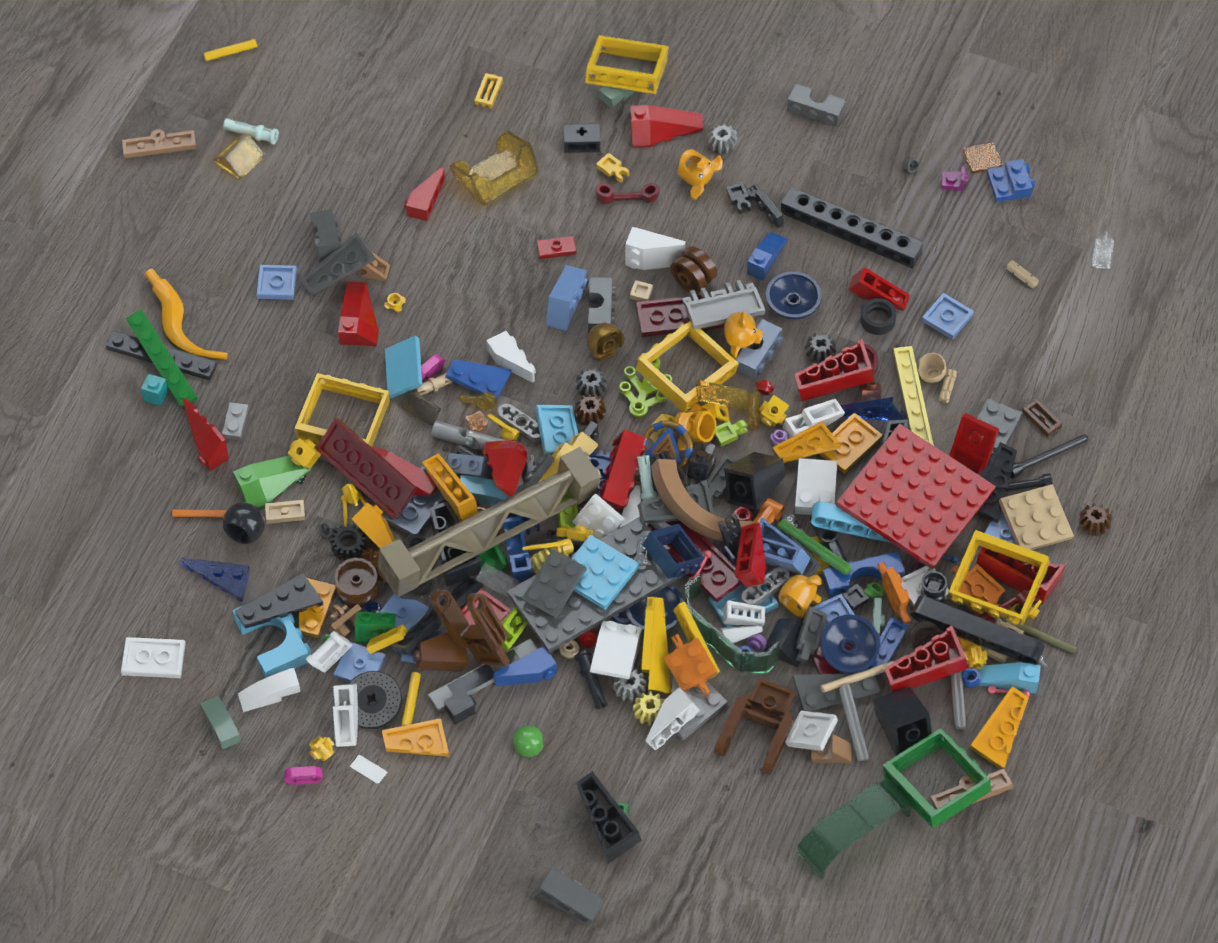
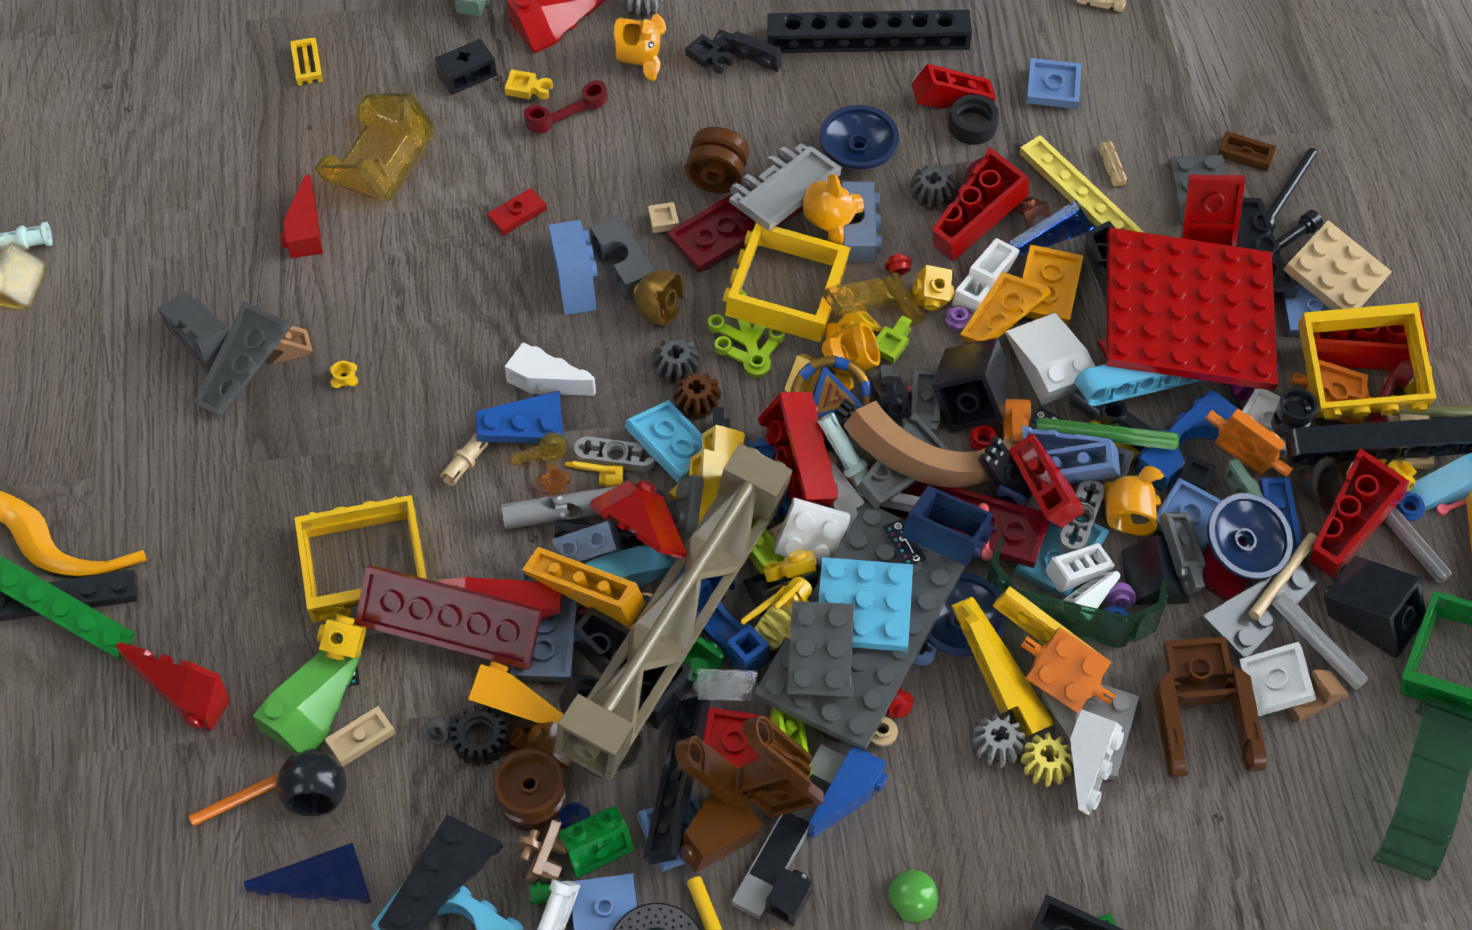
camera: 30 degrees left, 0 degrees up
teal brick [141,374,168,406] -> none
light grey plate [222,402,249,440] -> none
medium blue plate [256,265,297,300] -> none
light orange wing [299,578,336,639] -> none
red wedge [338,281,379,347] -> none
yellow plant [341,483,367,527] -> none
yellow tile [366,624,407,654] -> none
medium blue plate [380,593,430,627] -> none
medium azure tile [385,336,422,399] -> none
clear smoke plate [401,390,441,426] -> none
dark pink beam [421,354,445,383] -> none
black pin [574,650,608,709] -> none
white slope [590,621,642,679] -> none
white slope [625,227,685,270] -> none
blue slope [747,232,787,281] -> none
bright green plate [864,582,884,600] -> none
tan hair [918,352,947,383] -> none
reddish brown gear [1079,503,1112,537] -> none

